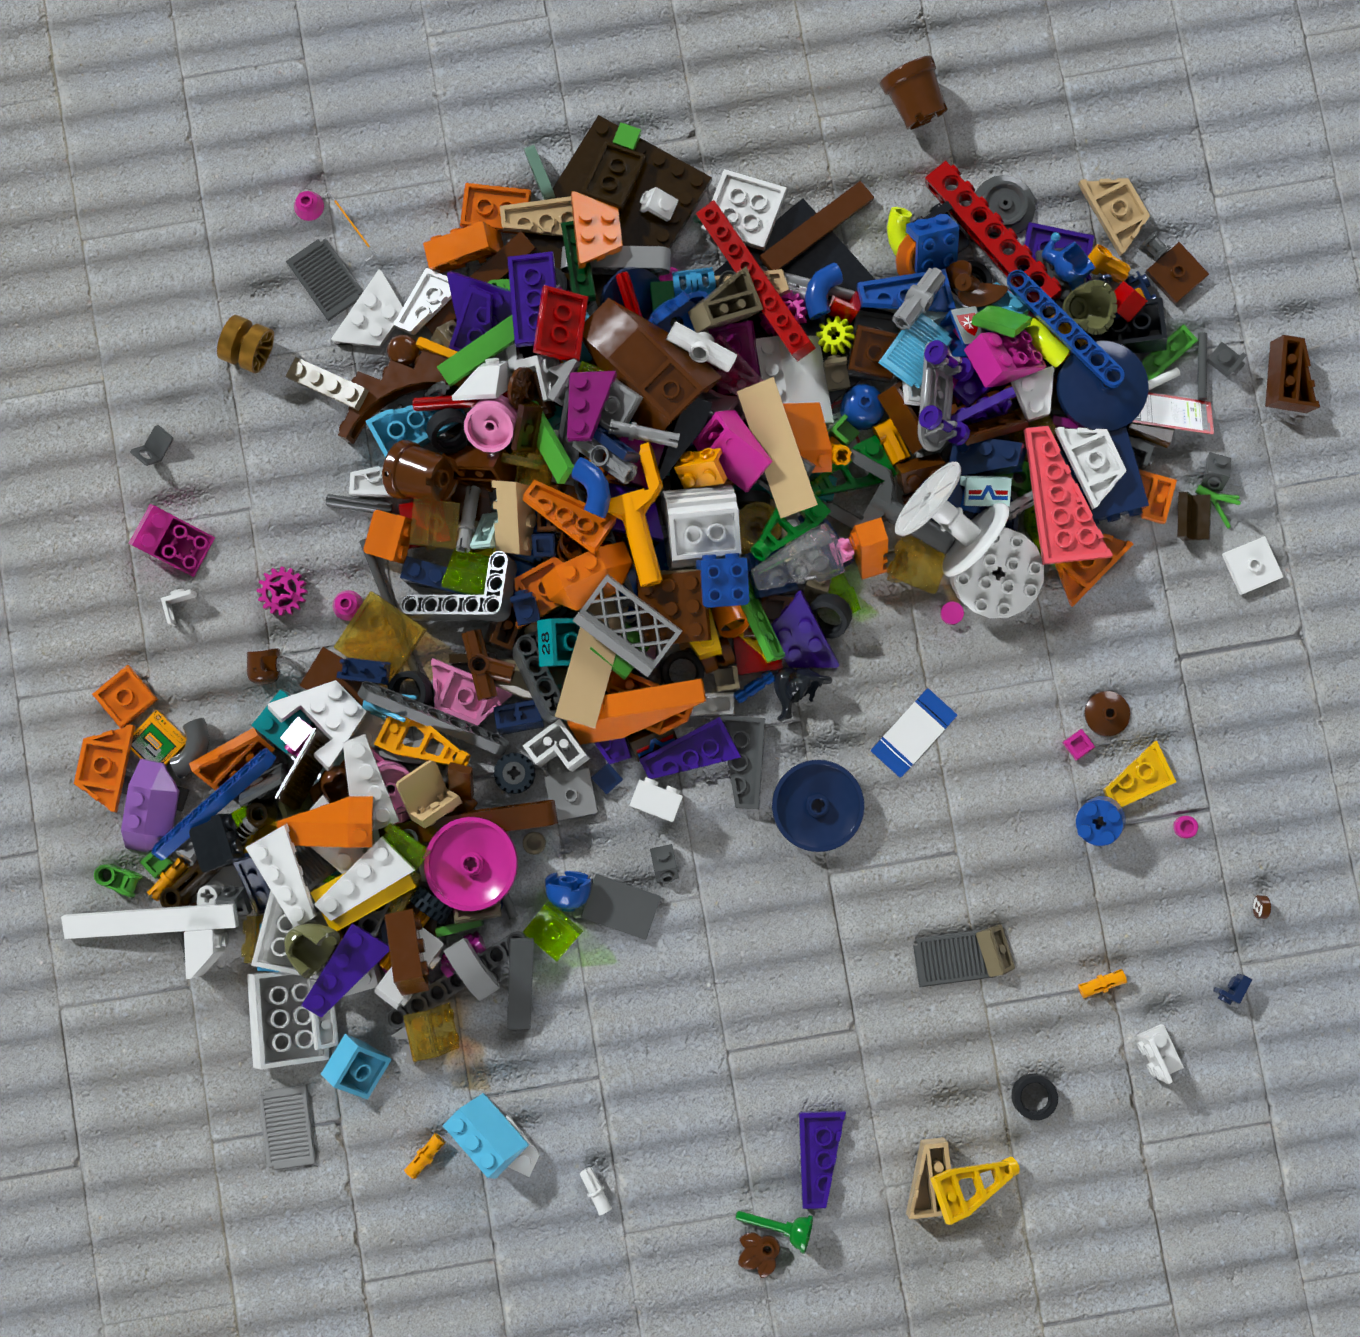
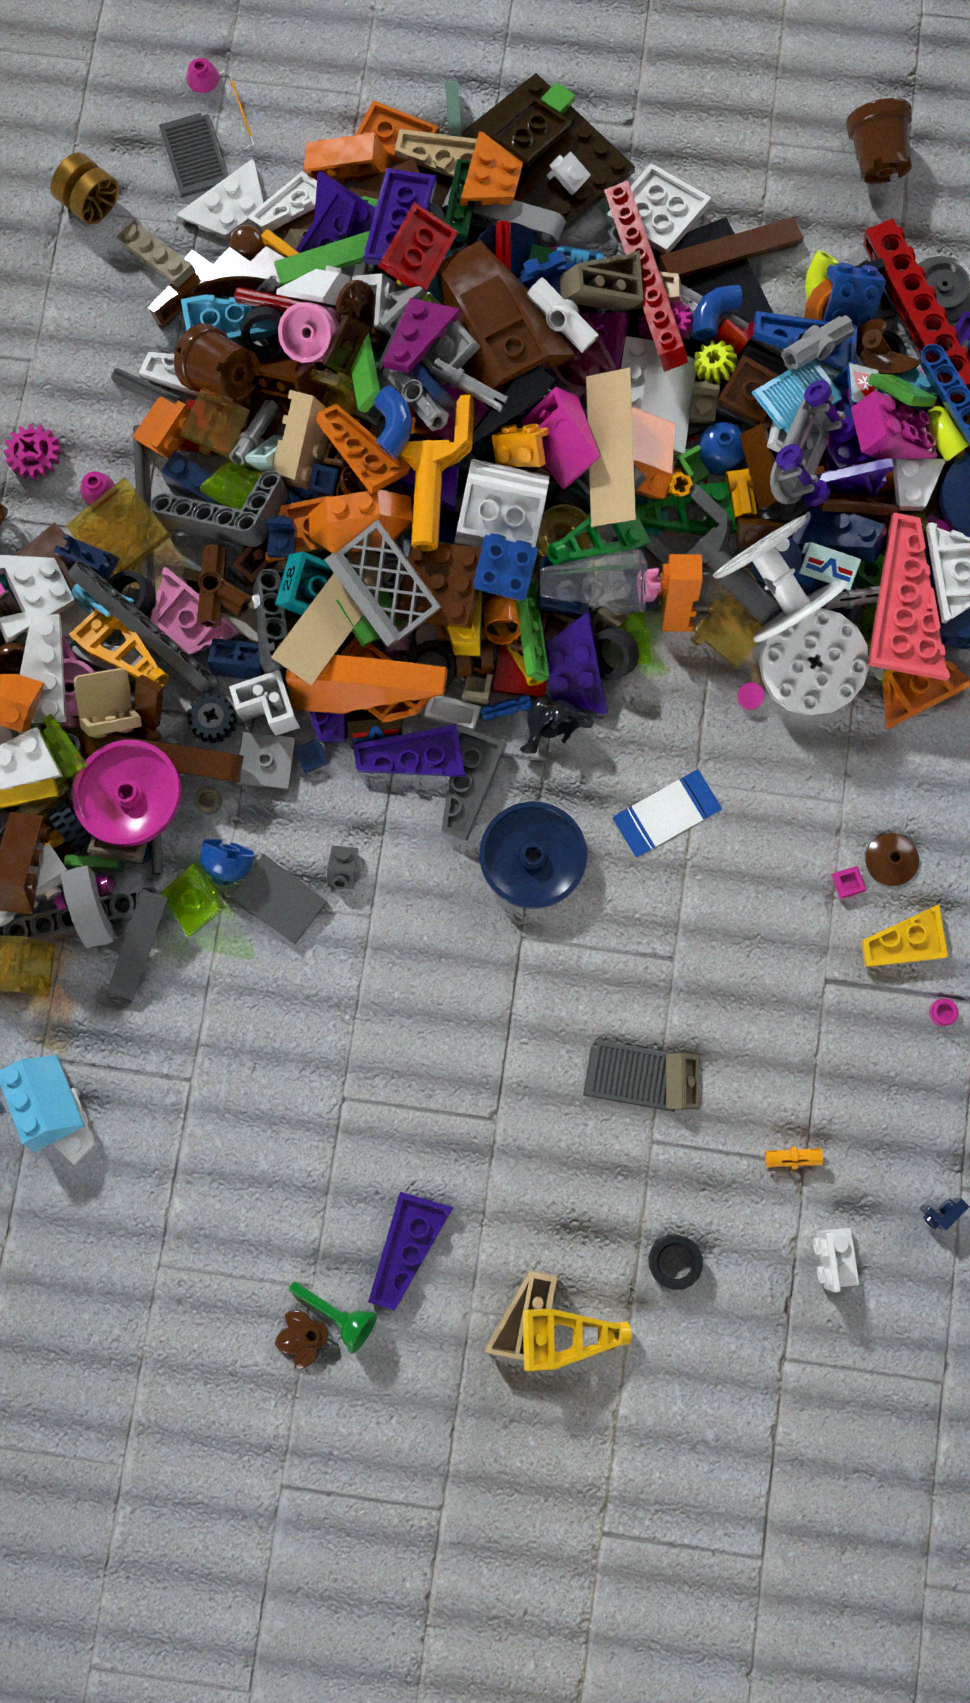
camera: 20 degrees right, 5 degrees down
white axle [580,1167,612,1215] -> none
white brick [629,777,683,822] -> none
blue brick [1076,796,1126,846] -> none

